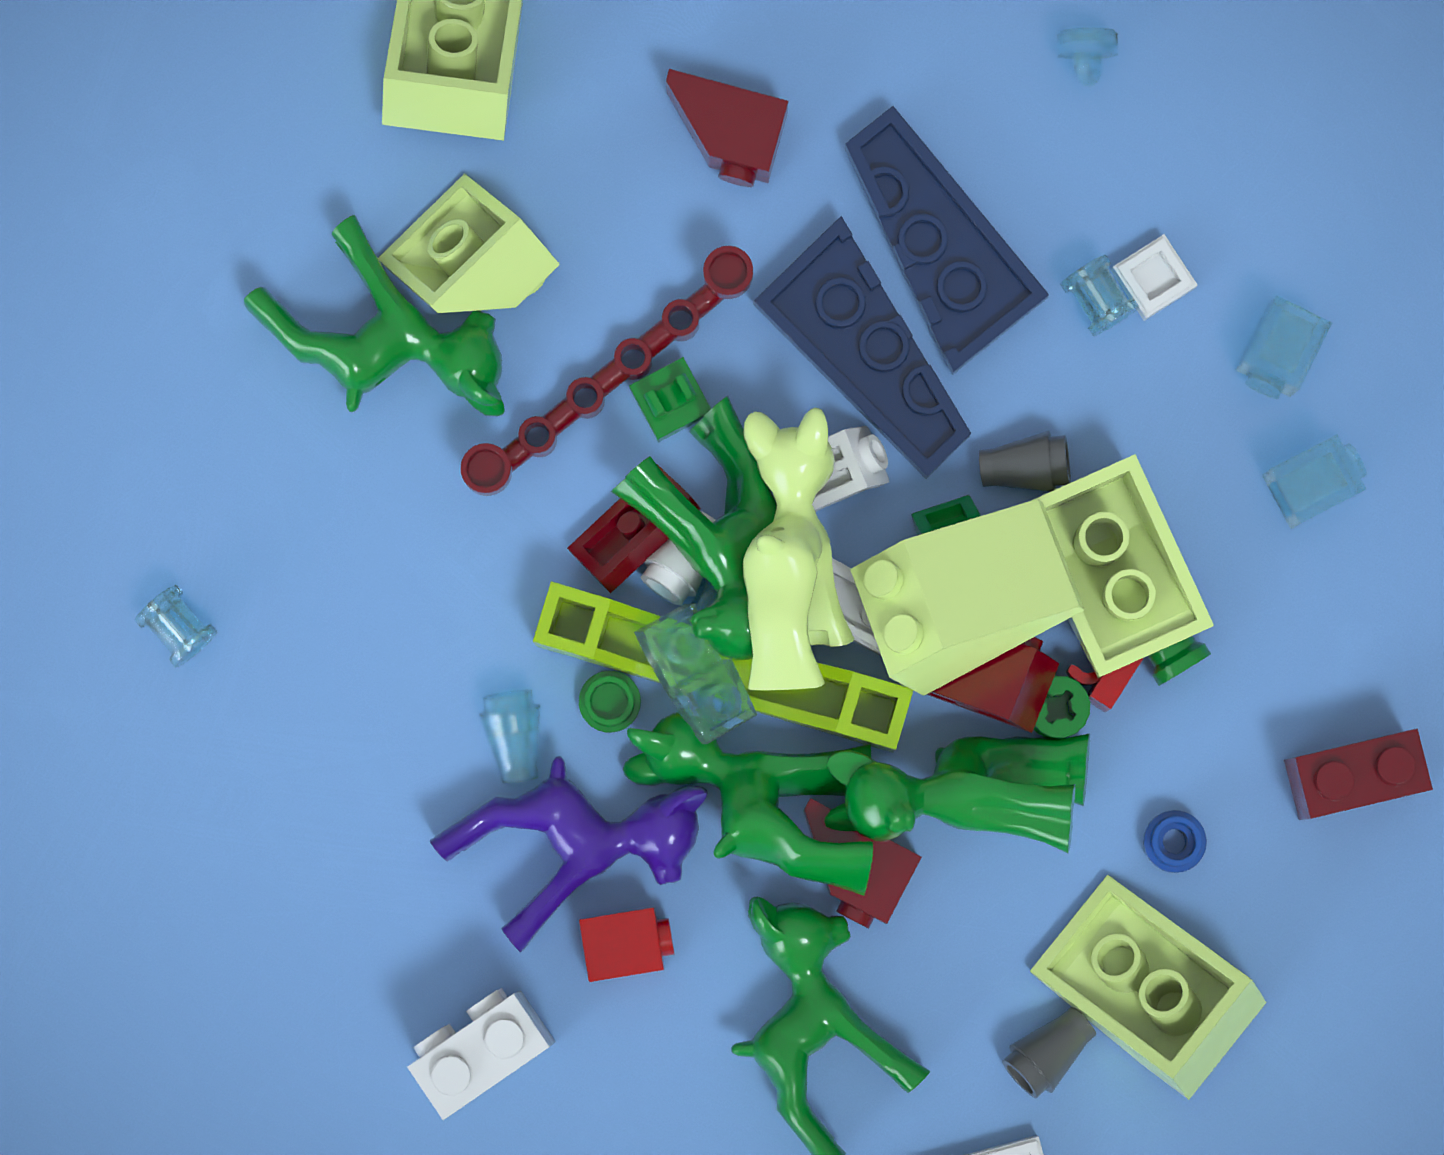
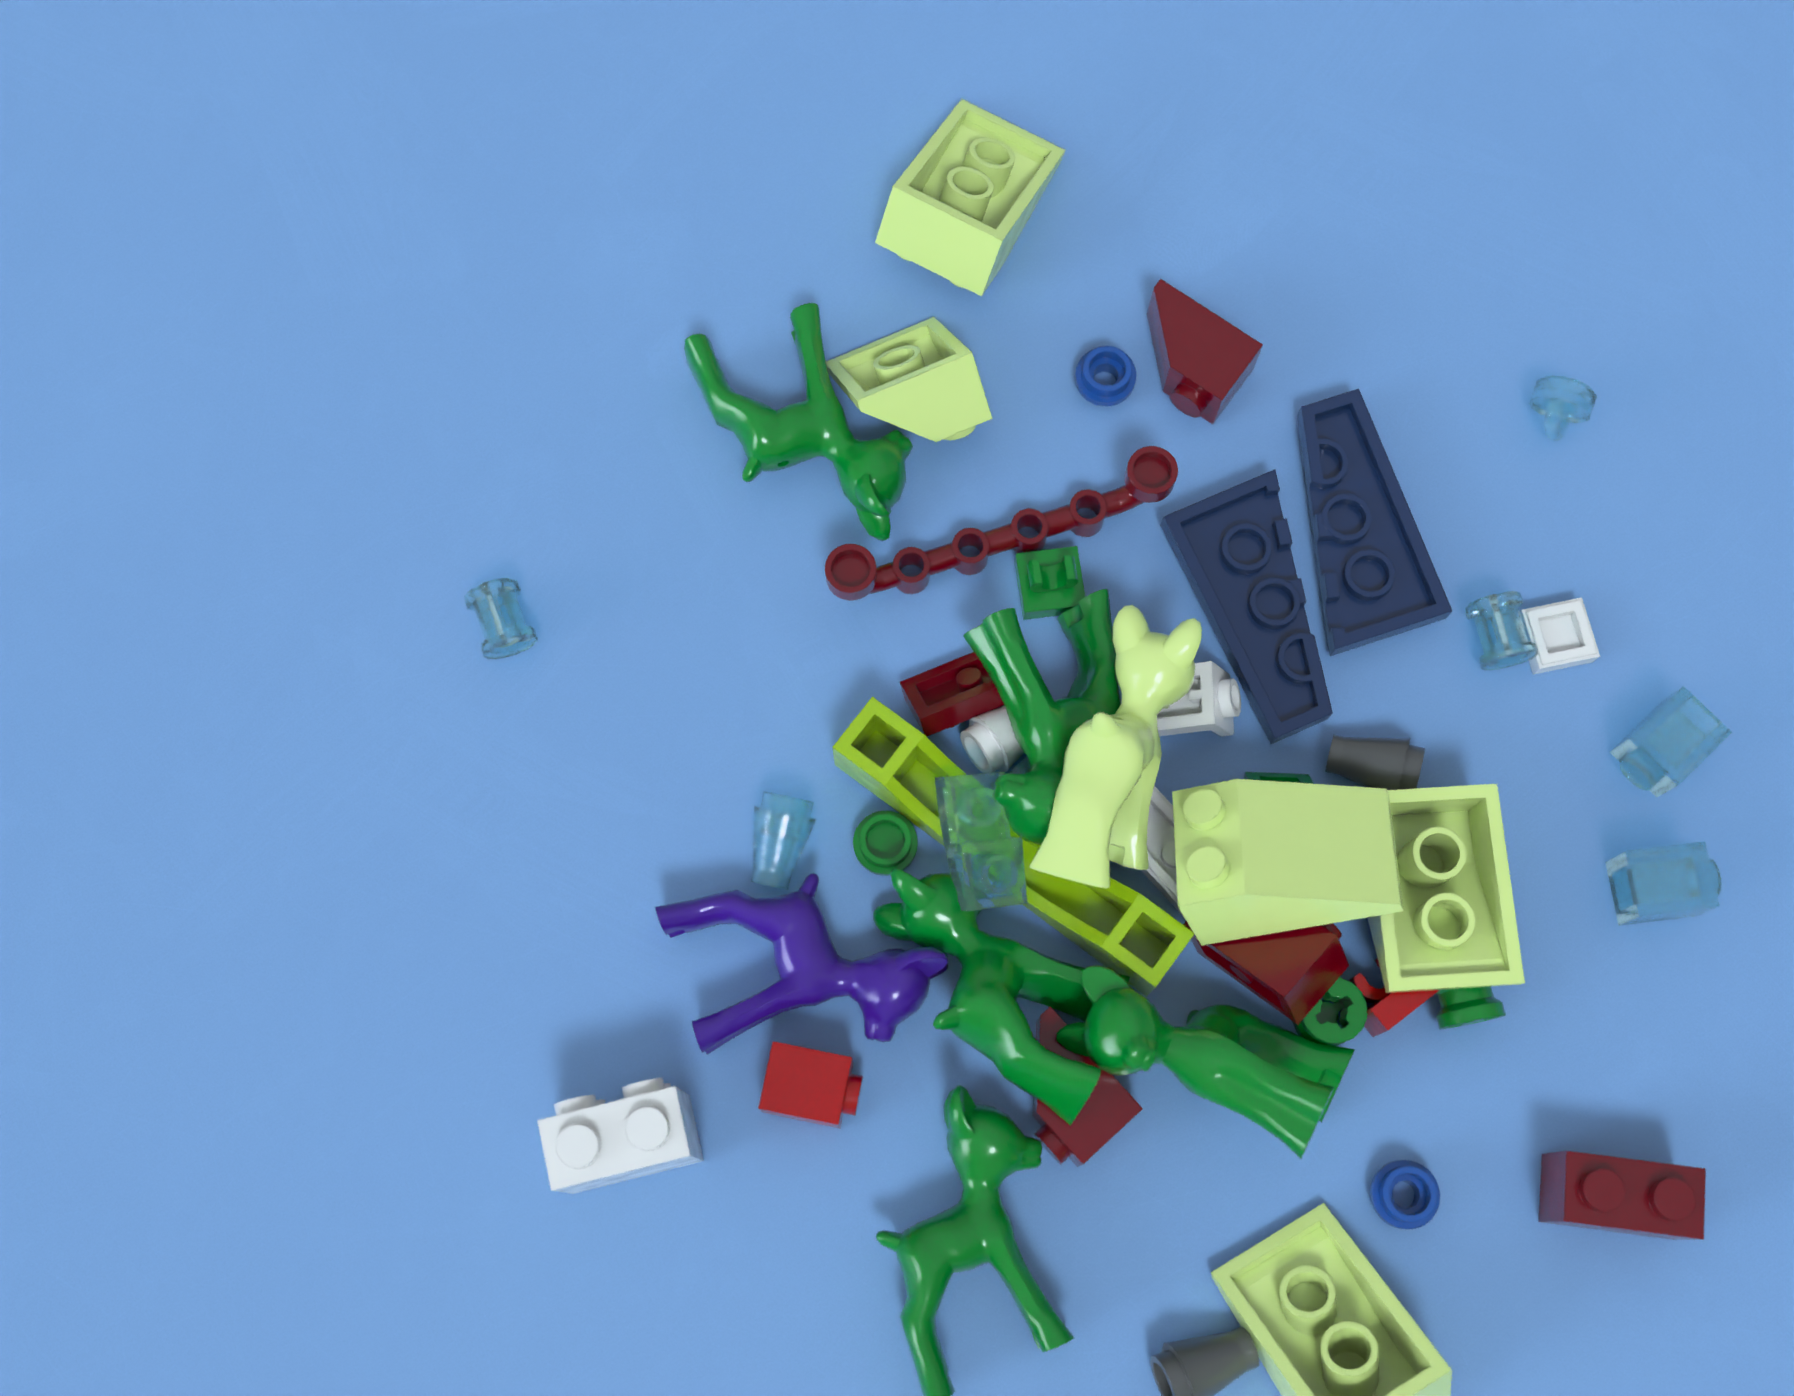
camera: 20 degrees right, 10 degrees down
none -> blue plate [1075,346,1137,406]

